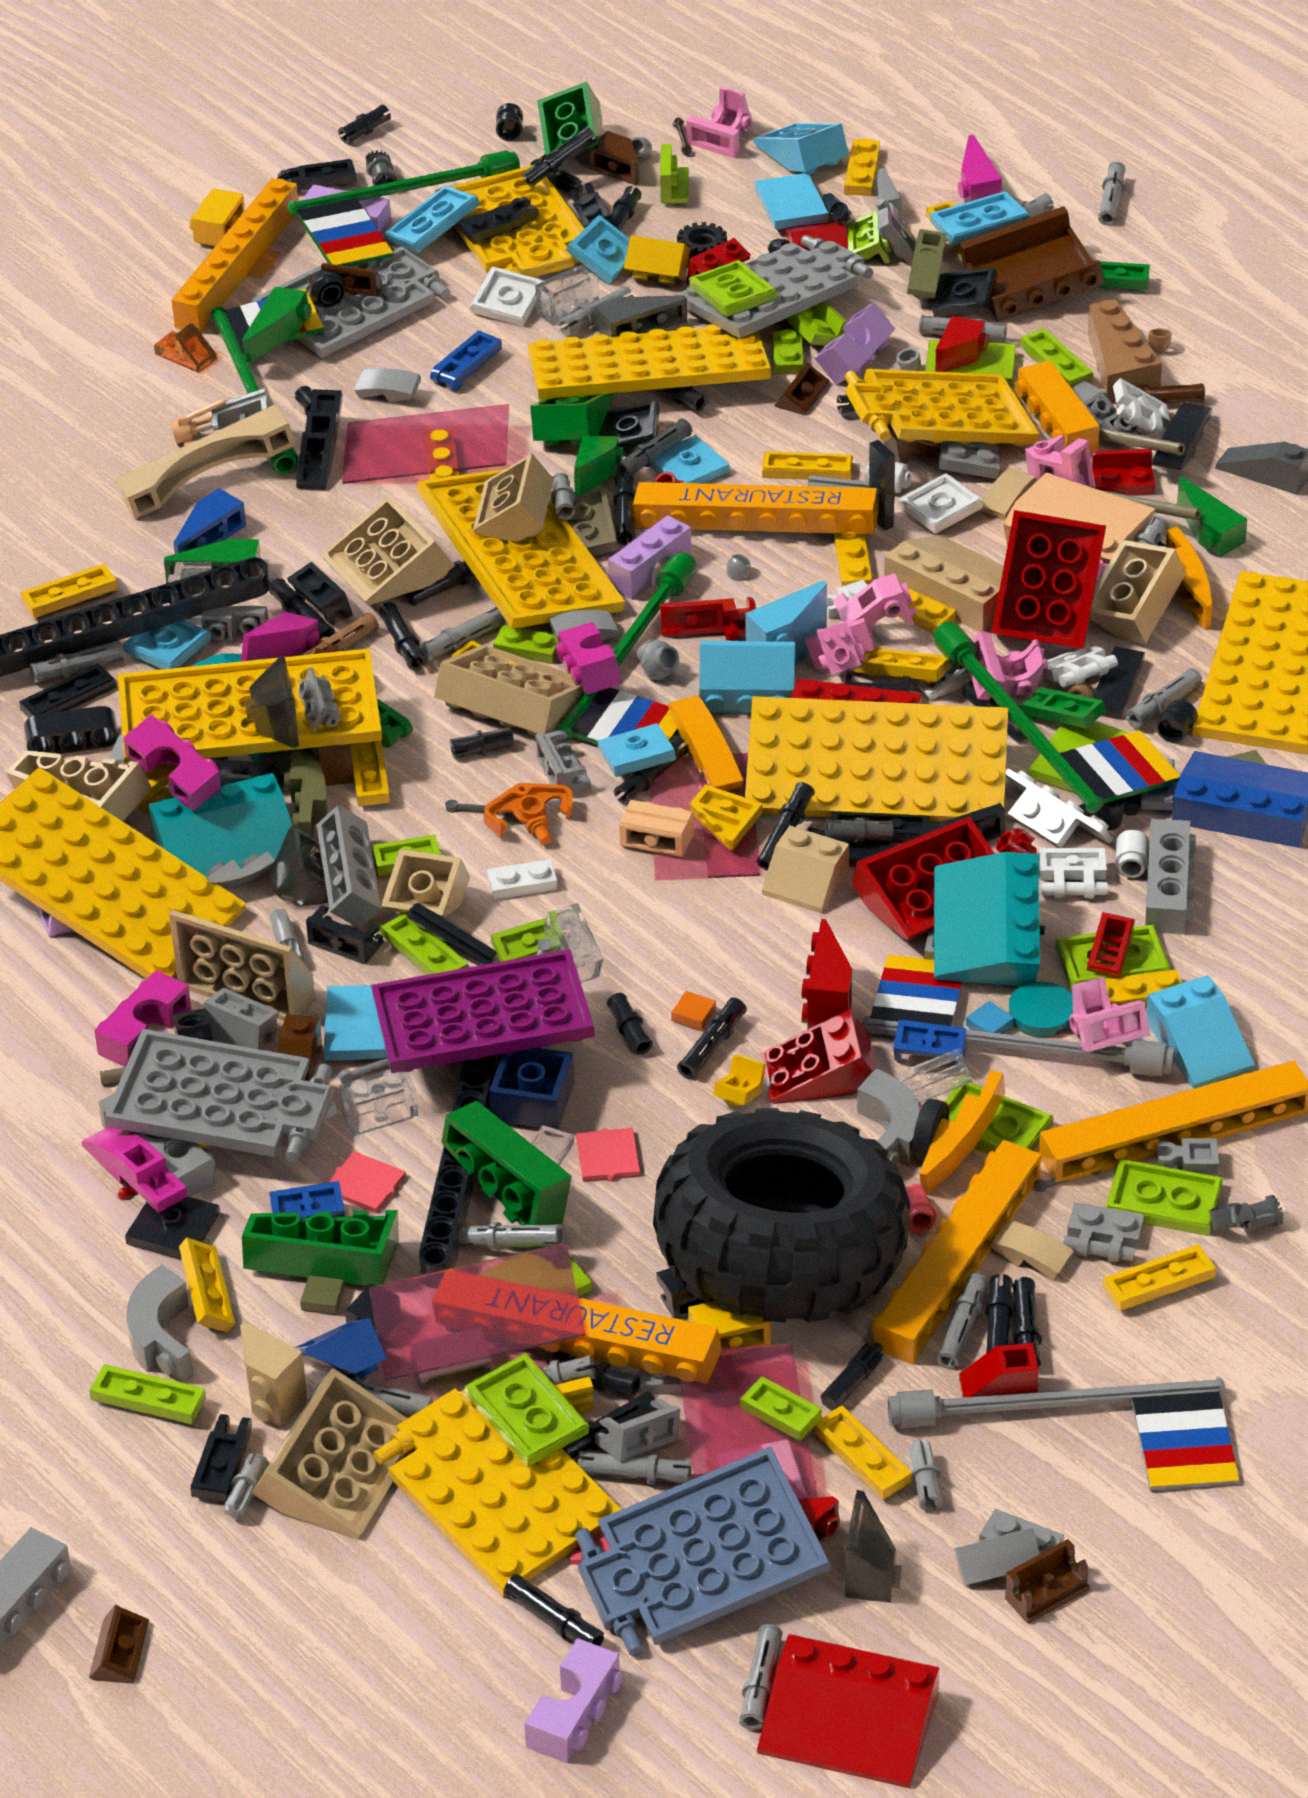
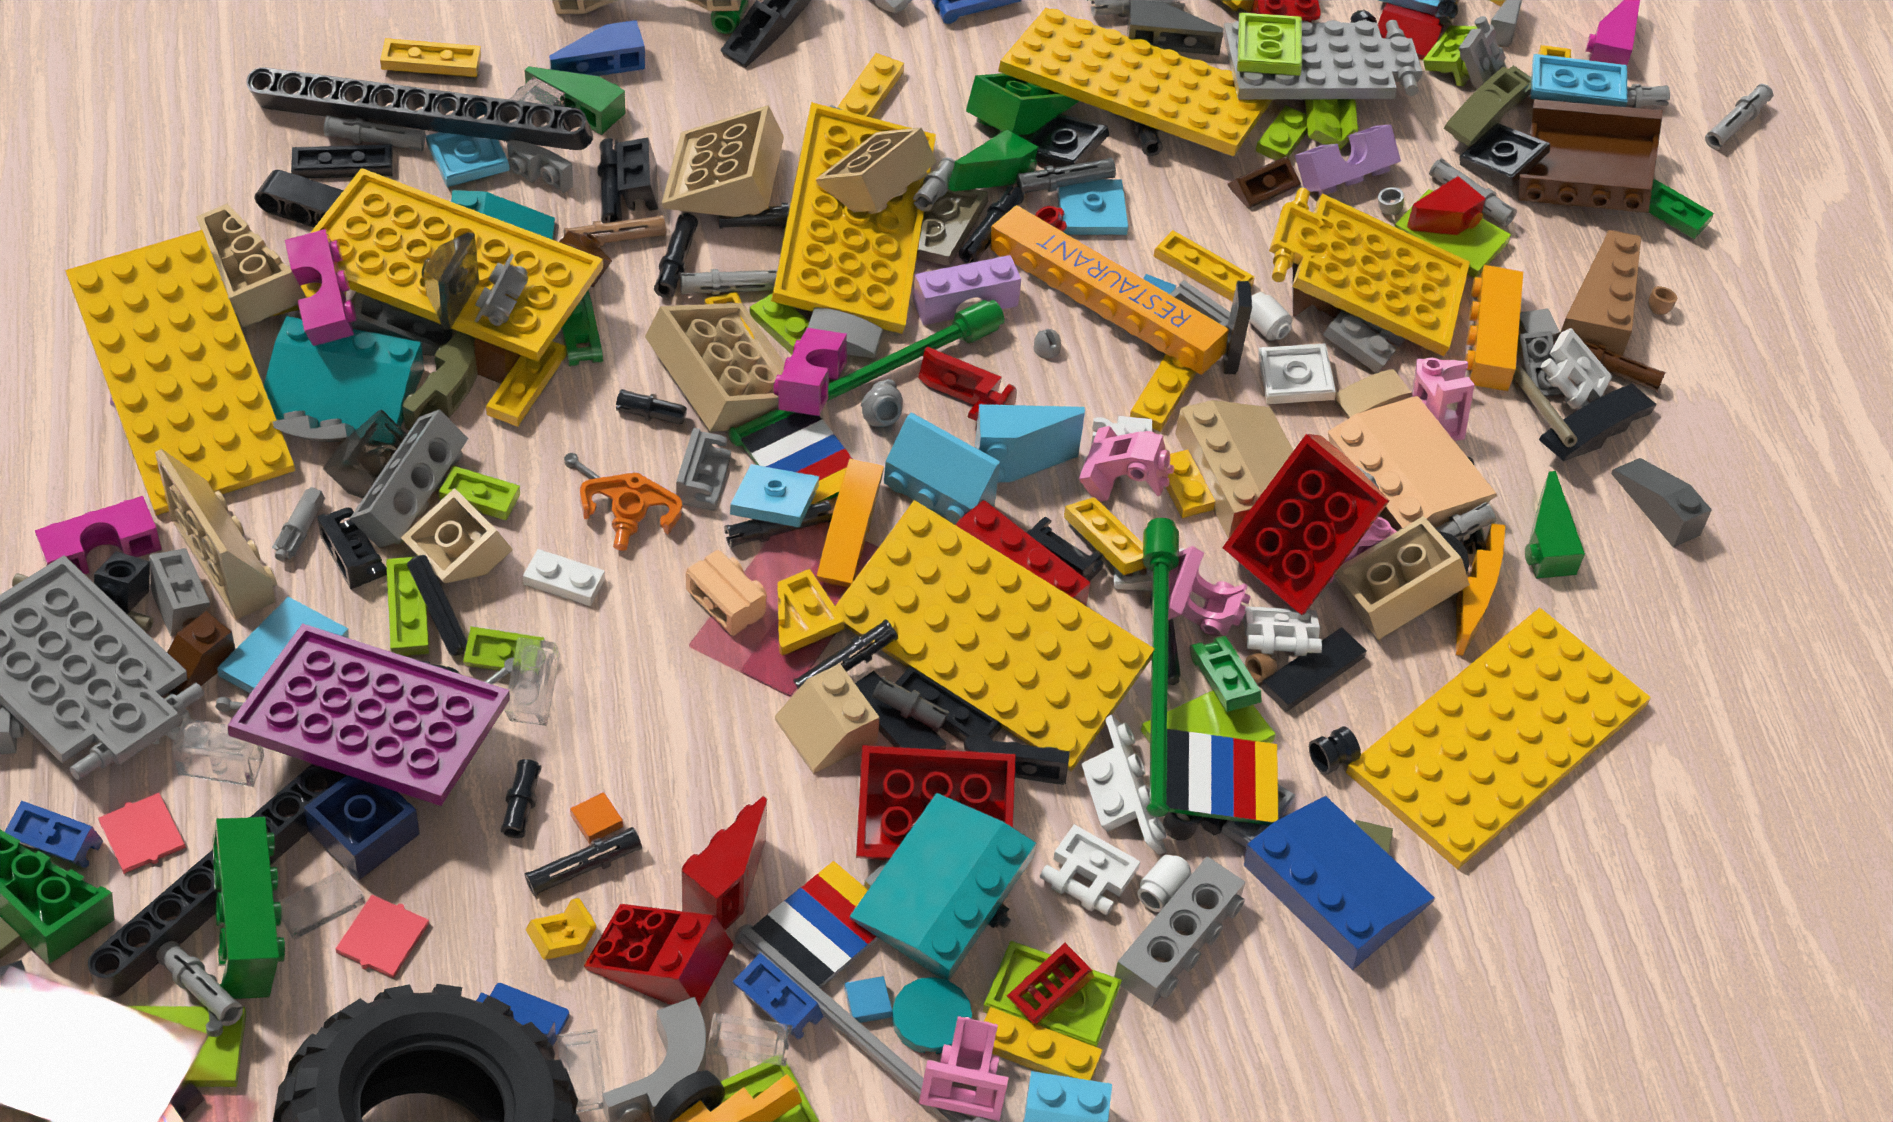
camera: 25 degrees right, 10 degrees up
dark pink slope [241,612,320,661] -> none
clear pink piece [342,404,509,484] -> none
bright pink tile [805,618,875,677] -> none
red gear [996,828,1037,854] -> none
lime plate [1020,328,1094,388] -> none
red bracket [1092,449,1155,495] -> none
dark tan piece [1101,490,1201,521] -> none
light grey pin [1126,668,1203,728] -> none

